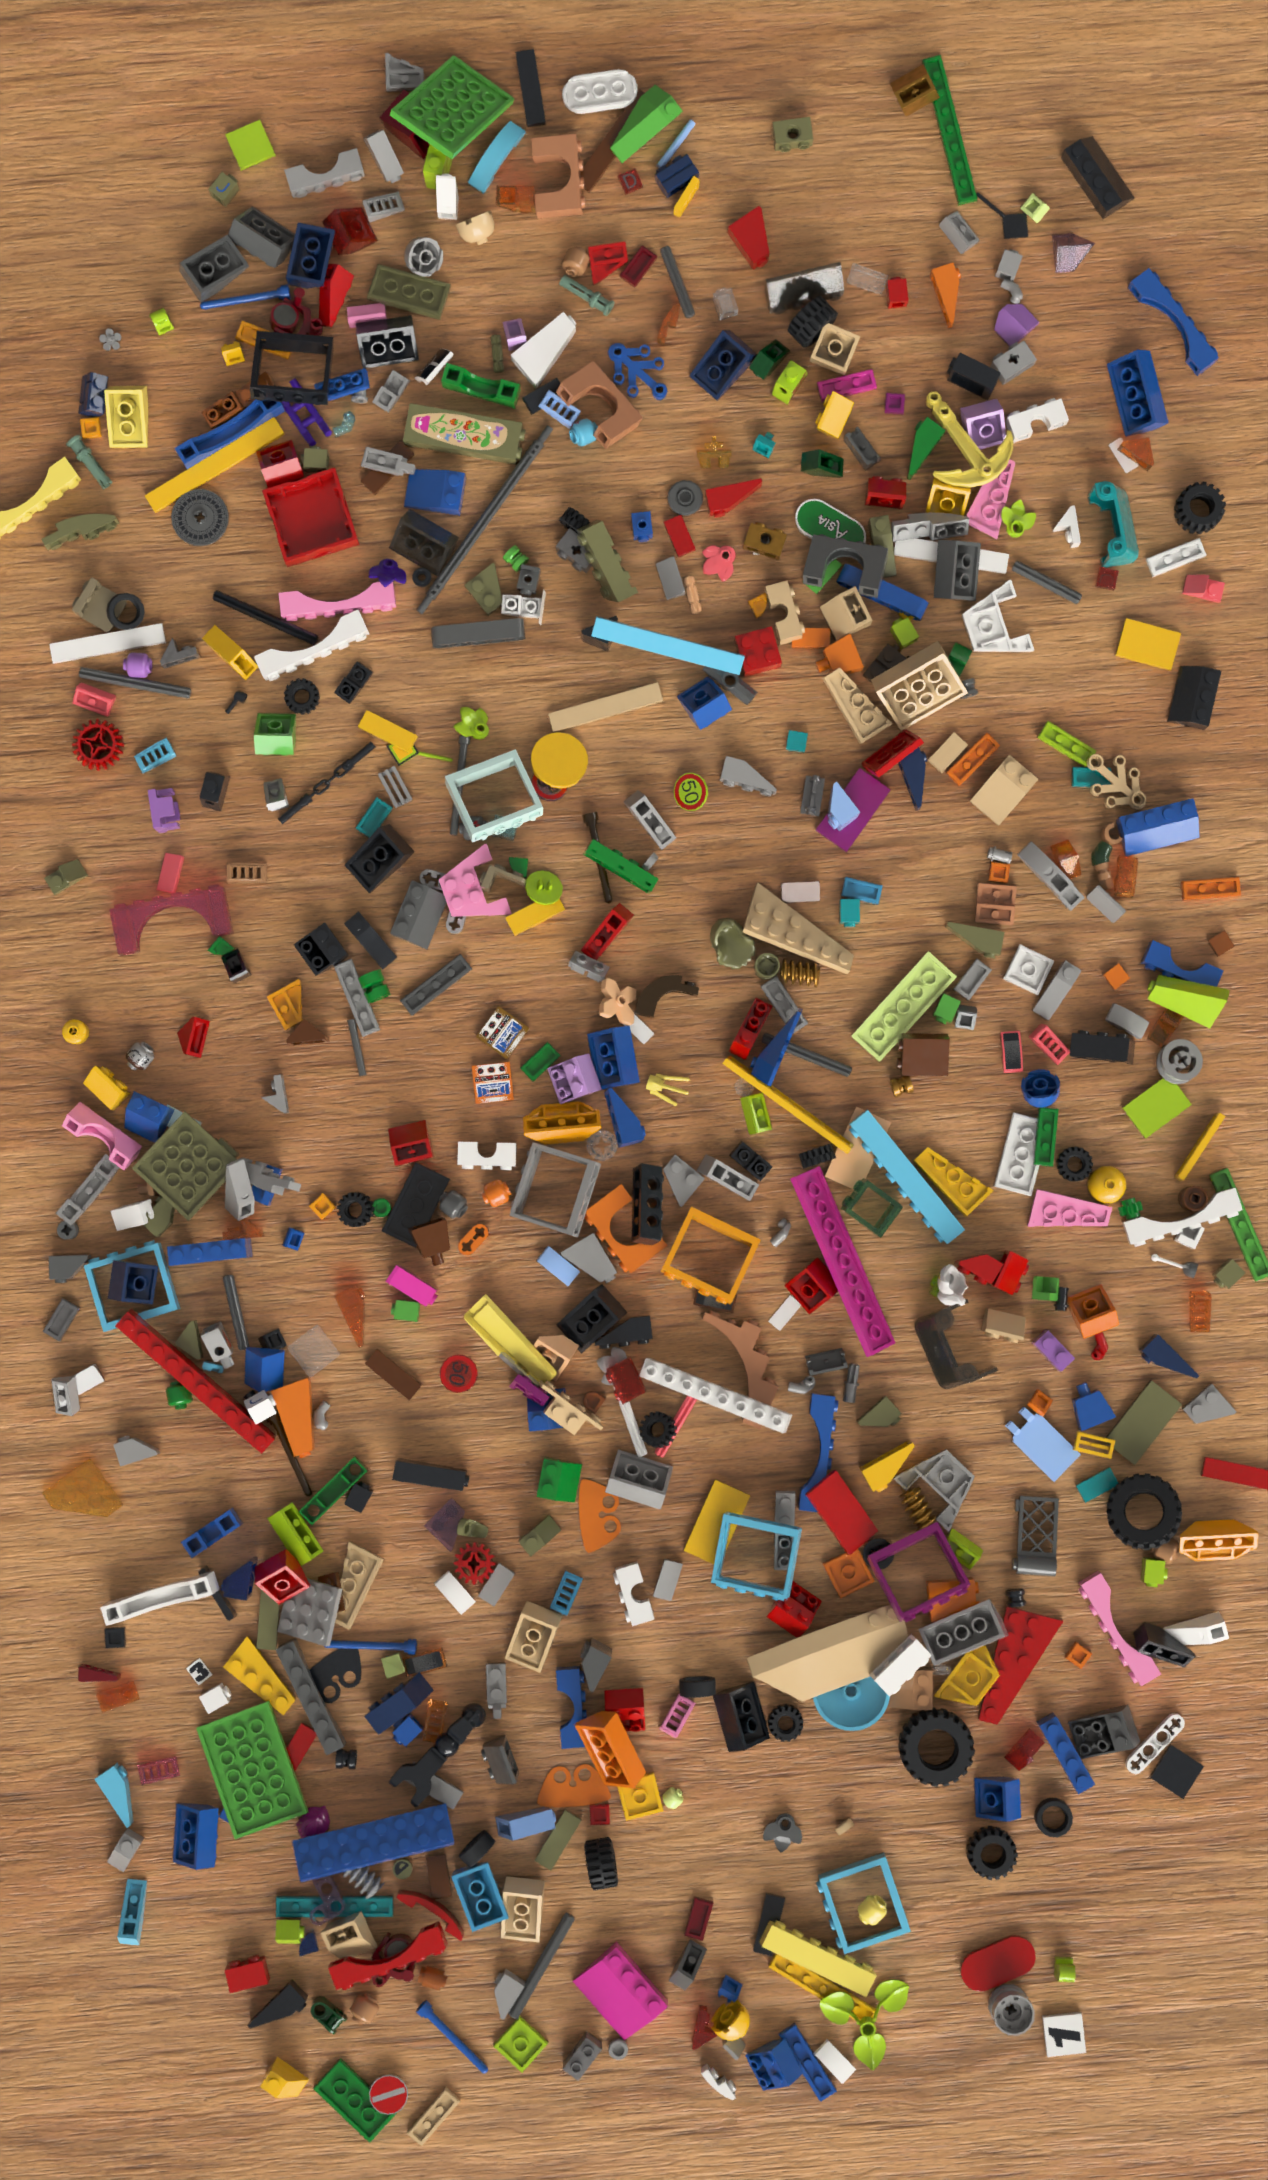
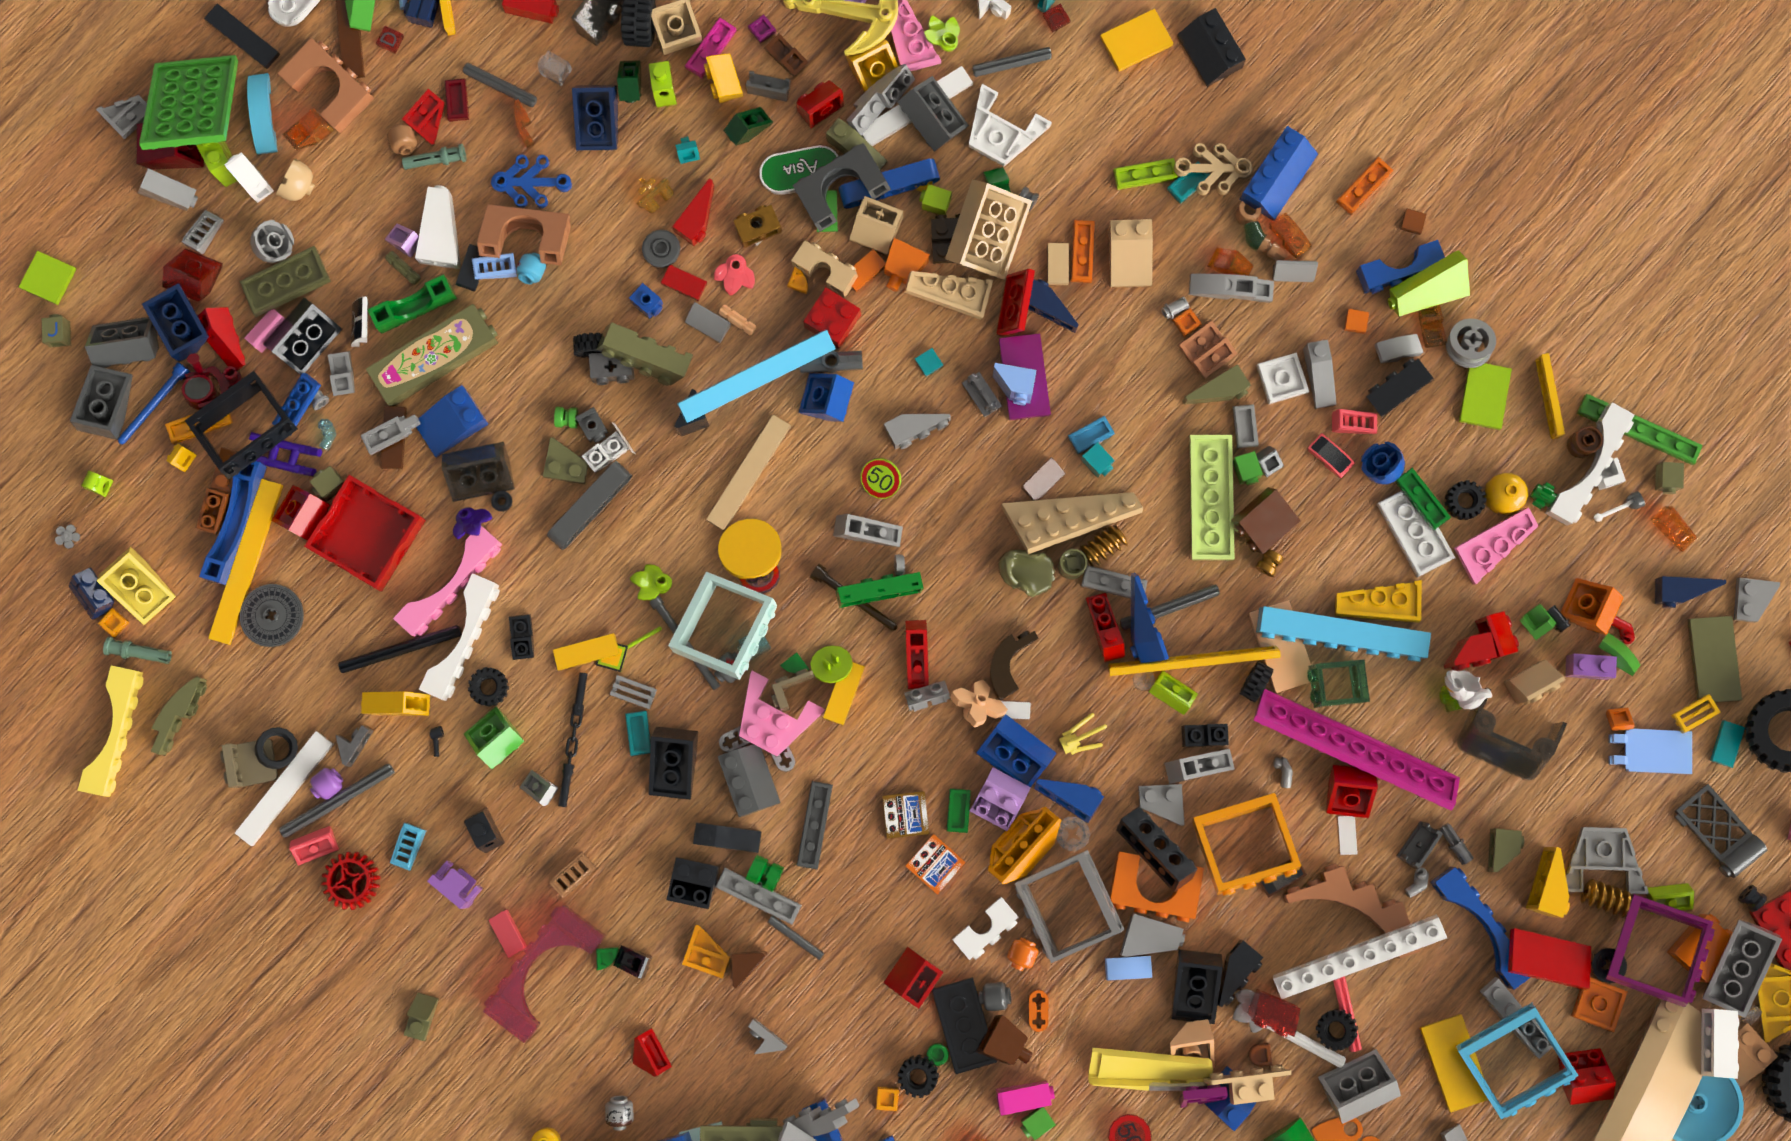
camera: 40 degrees left, 5 degrees down
light grey arch [284,148,365,198] -> none
dark grey axle [416,425,553,614] -> none
green slope [907,417,946,480] -> none
blue torso [1072,1382,1116,1431] -> none
none -> reddish brown slope [764,33,808,77]
none -> bright green slope [1599,633,1641,676]

